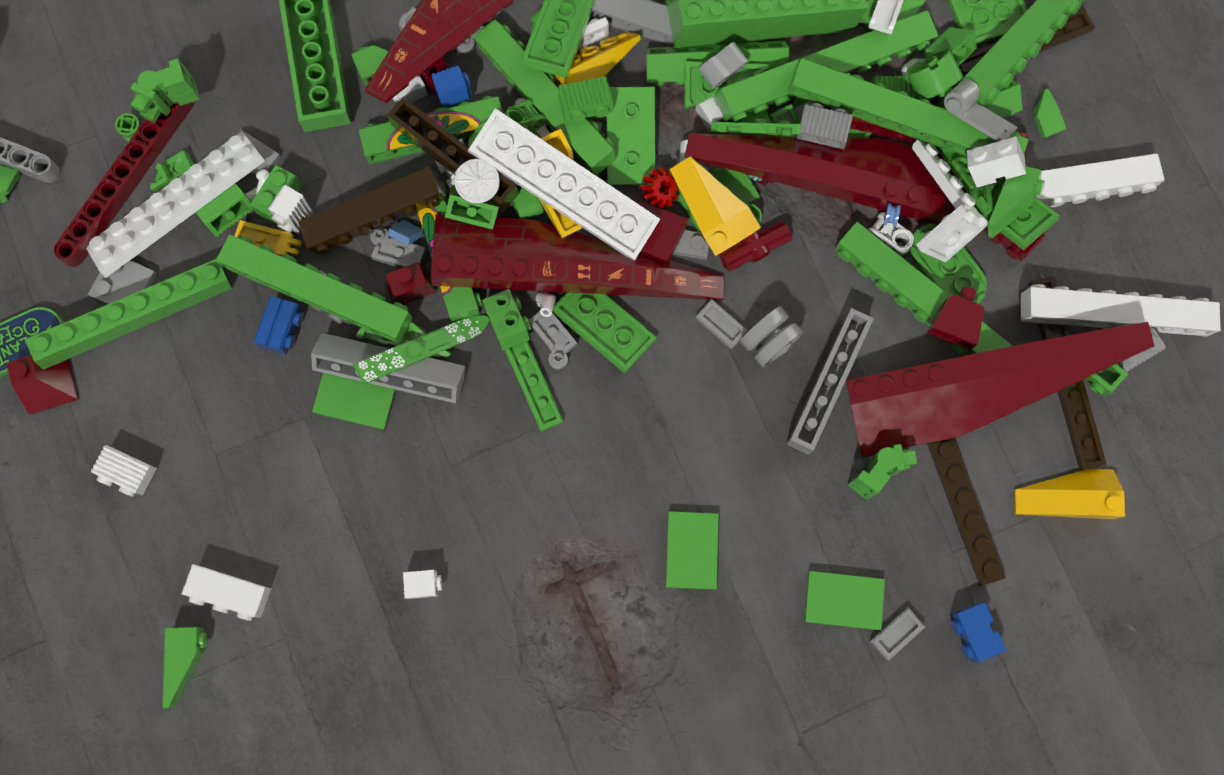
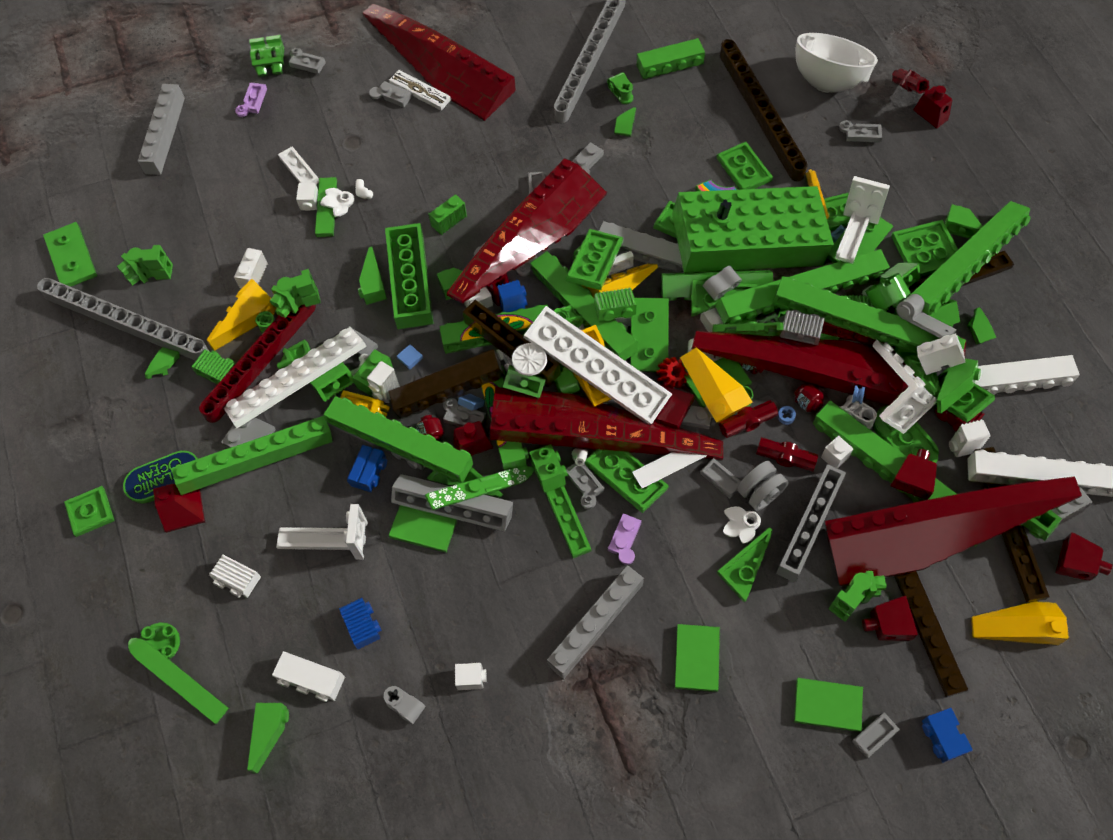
camera: 10 degrees right, 15 degrees down
none -> bright green piece [128,638,229,724]
none -> bright green dish [140,622,180,660]
none -> bright green brick [191,349,236,384]
none -> yellow wedge [206,279,276,351]
none -> white brick [234,248,268,289]
none -> white bracket [276,504,368,560]
none -> blue brick [339,598,382,649]
none -> bright green slope [358,247,387,305]
none -> light grey piece [384,686,426,725]
none -> medium blue tile [397,345,423,370]
none -> dark red head [416,415,444,441]
none -> light grey brick [547,565,644,679]
none -> lavender hinge [608,514,642,565]
none -> white sticker [632,452,707,488]
none -> bright green wing [717,527,772,602]
none -> white plate [723,507,761,544]
none -> dark red piece [756,437,819,471]
none -> medium blue bush [778,406,796,425]
none -> dark red head [795,384,824,412]
none -> white brick [821,436,853,469]
none -> dark red torso [862,596,918,641]
none -> white brick [949,419,990,457]
none -> dark red torso [1055,532,1112,581]

